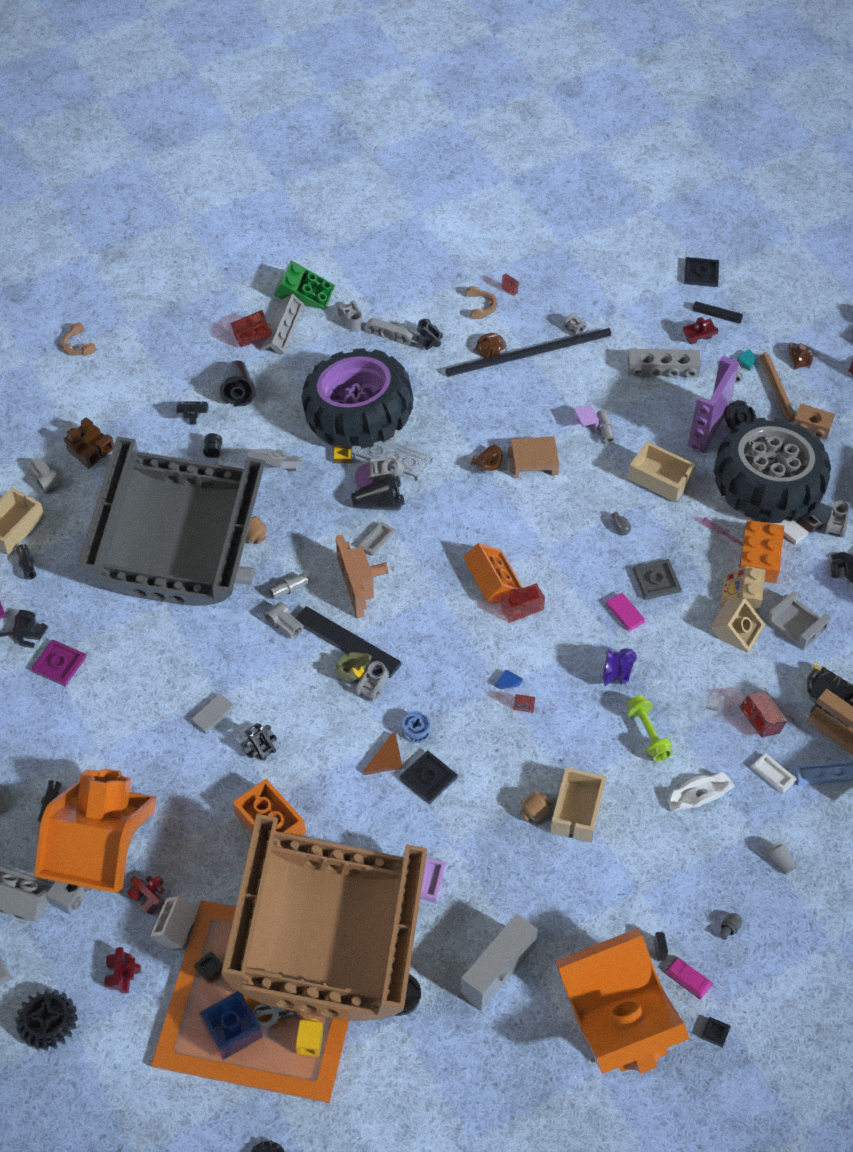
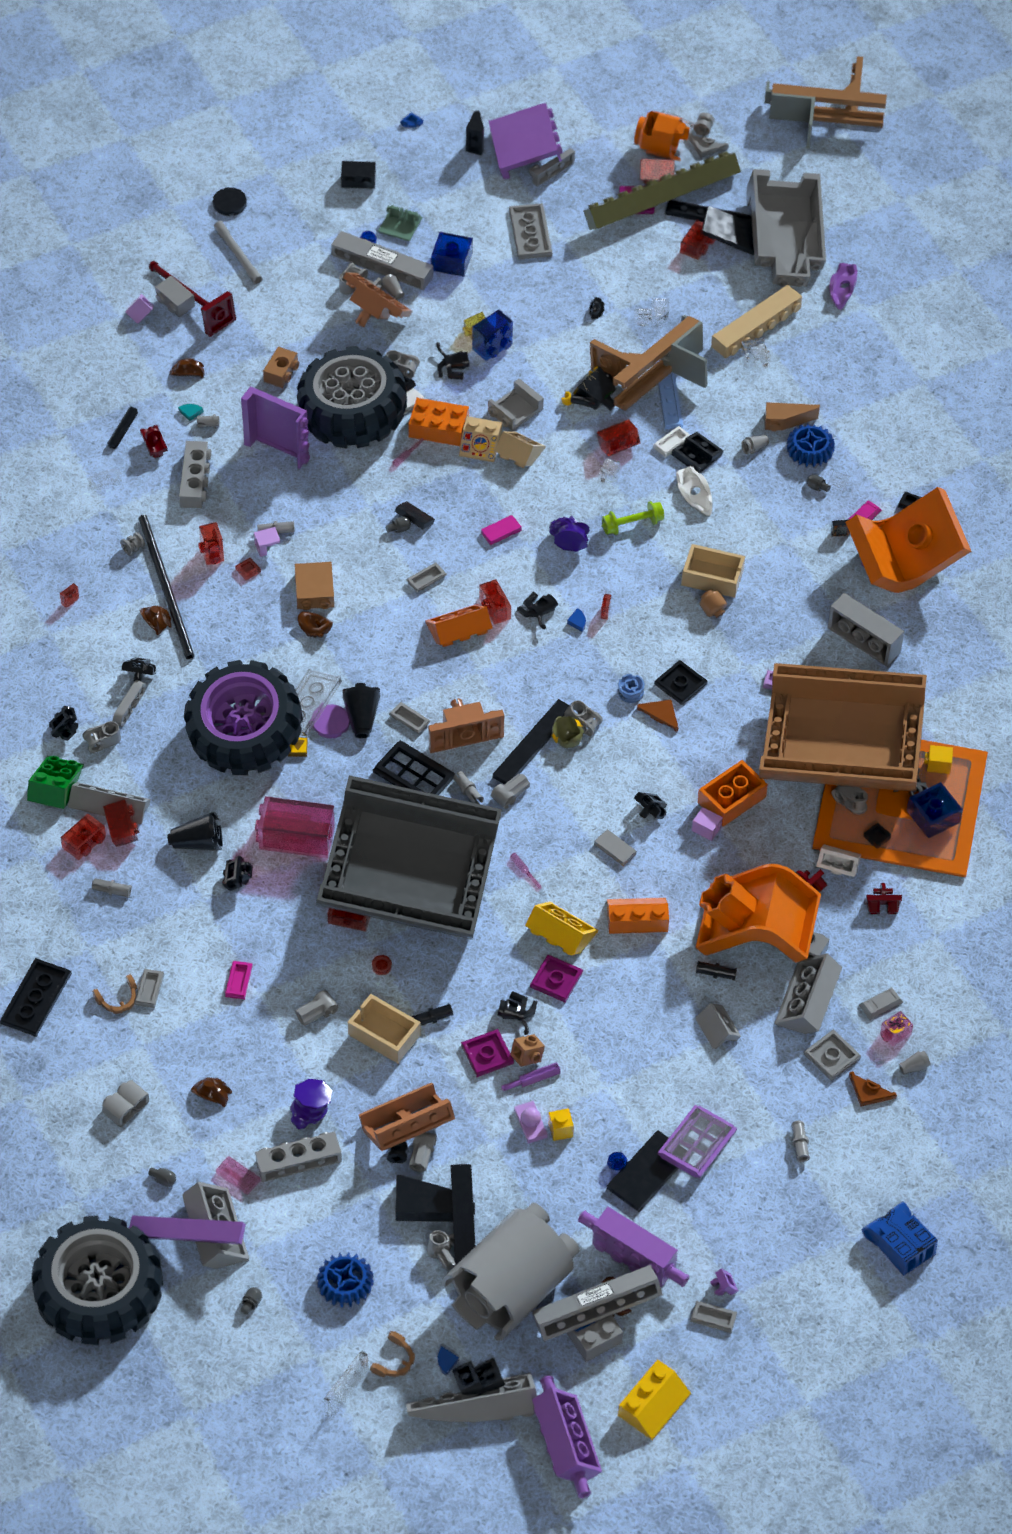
camera: 90 degrees left, 0 degrees up
black gear [15,988,78,1051] -> none
reddish brown hips [63,417,114,469] -> none
black wheel [203,433,223,458] -> none
light grey tile [247,449,303,471] -> none
light grey piece [367,457,404,480] -> none
medium nougat piece [466,286,497,320] -> none
tan piece [627,441,696,502] -> none
dark grey tile [632,559,681,600] -> none
black tile [684,257,719,287] -> none
medium nougat axle [759,352,795,422] -> none
none -> black tile [0,958,72,1037]
none -> black piece [49,706,79,741]
none -> clear red brick [60,814,106,860]
none -> light grey axle [92,878,132,898]
none -> light grey tile [135,969,164,1008]
none -> clear red brick [198,522,224,565]
none -> dark pink tile [225,961,253,1000]
none -> clear red tile [235,558,261,580]
none -> clear pink brick [255,796,335,858]
none -> clear red tile [372,955,392,975]
none -> black piece [373,740,455,795]
none -> black tile [395,501,435,529]
none -> light grey tile [406,563,447,592]
none -> clear pink piece [510,853,542,889]
none -> black piece [517,592,558,630]
none -> yellow slope [525,902,599,955]
none -> orange slope [607,898,669,934]
none -> black slope [671,432,724,473]
none -> lavender panel [692,808,723,841]
none -> medium nougat slope [765,402,820,431]
none -> blue gear [786,423,835,468]

